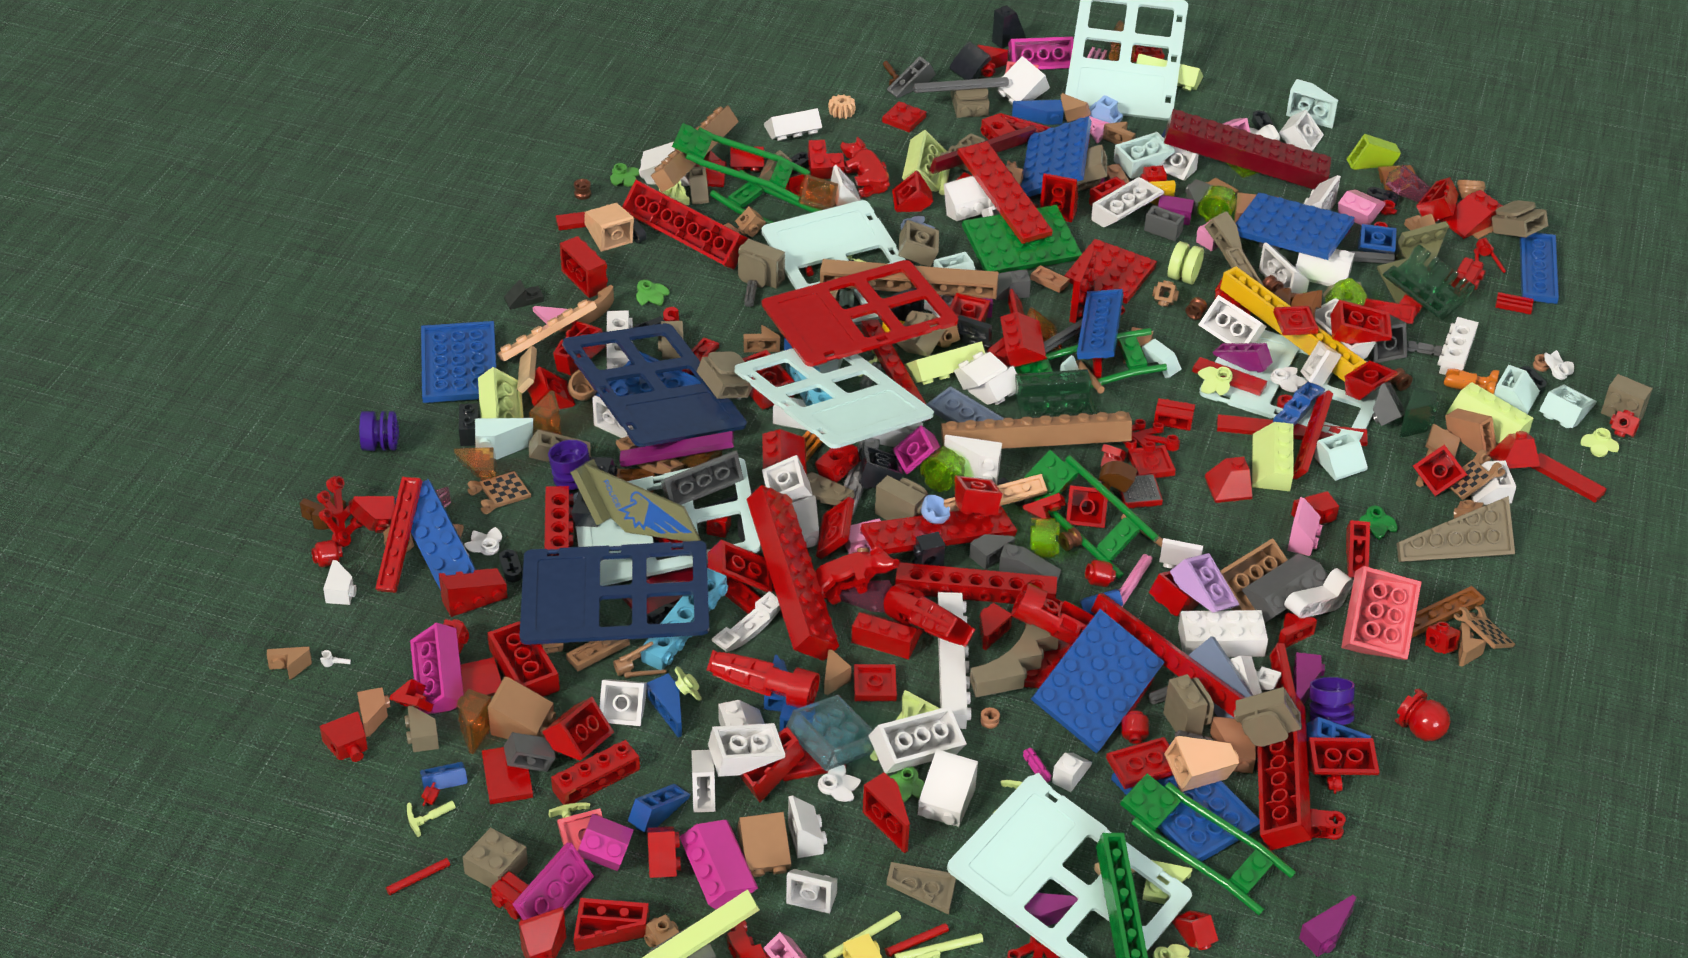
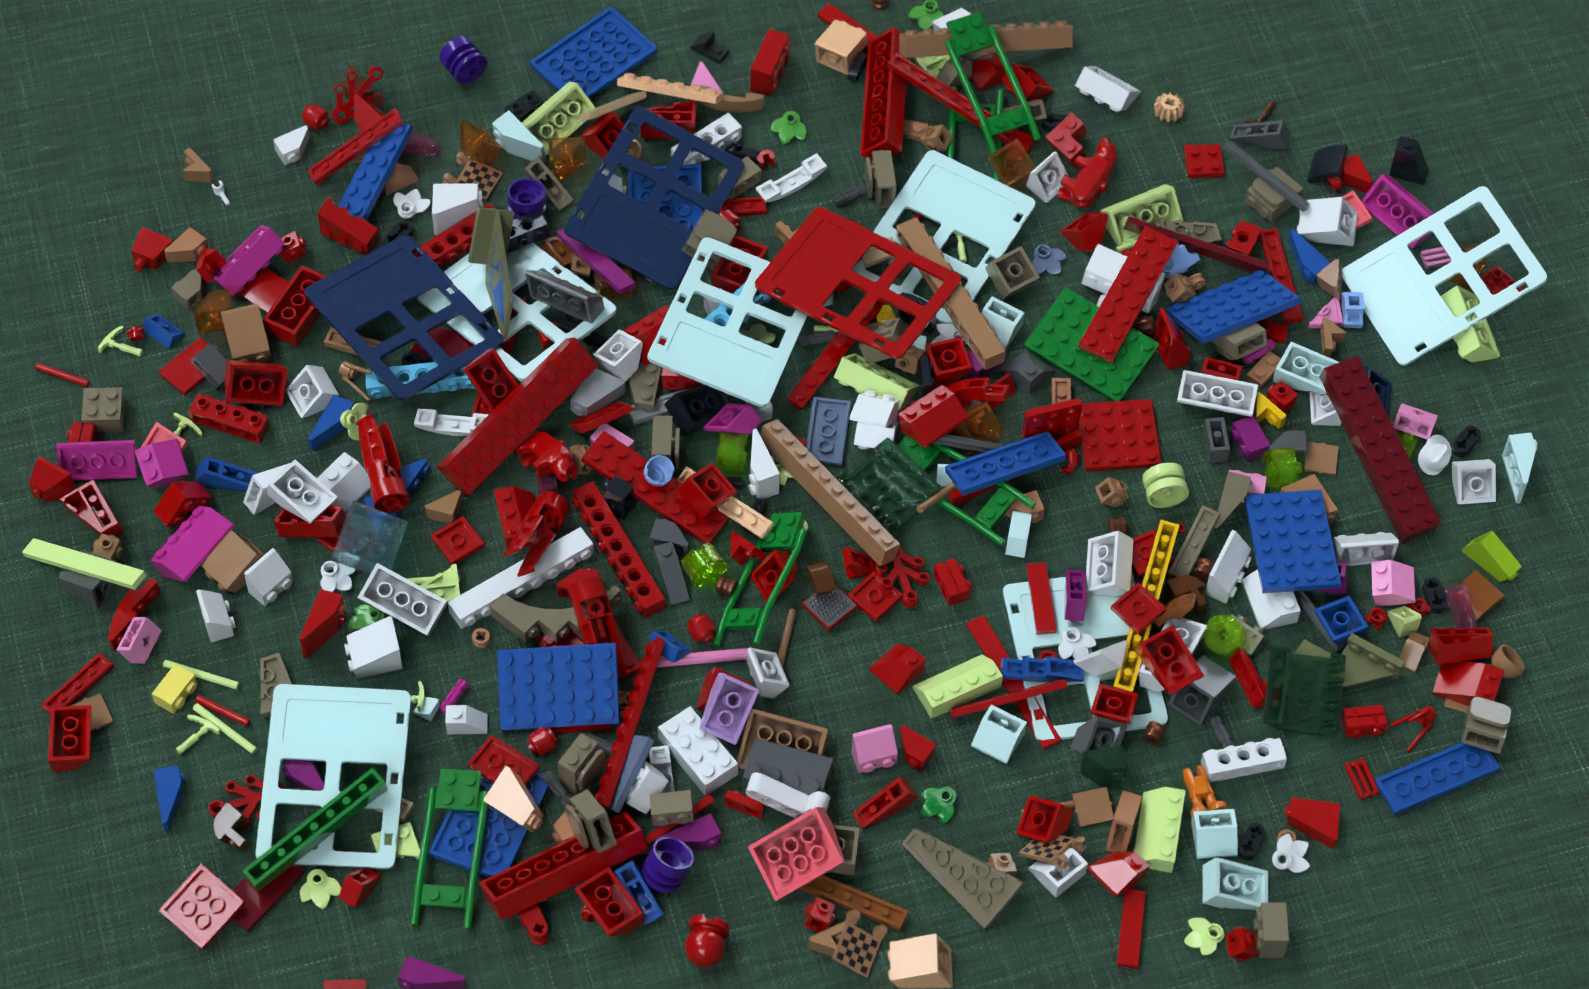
camera: 55 degrees right, 15 degrees up
yellowish green plate [1198,367,1233,396] -> none
none -> white slope [432,184,483,235]
none -> dark tan brick [650,790,694,826]
none -> white slope [756,153,827,202]
none -> red tile [887,53,1016,145]
none -> light nougat slope [888,934,953,988]
none -> red slope [946,378,1010,407]
none -> red slope [1284,797,1340,849]
none -> yellowish green slope [1387,606,1422,638]

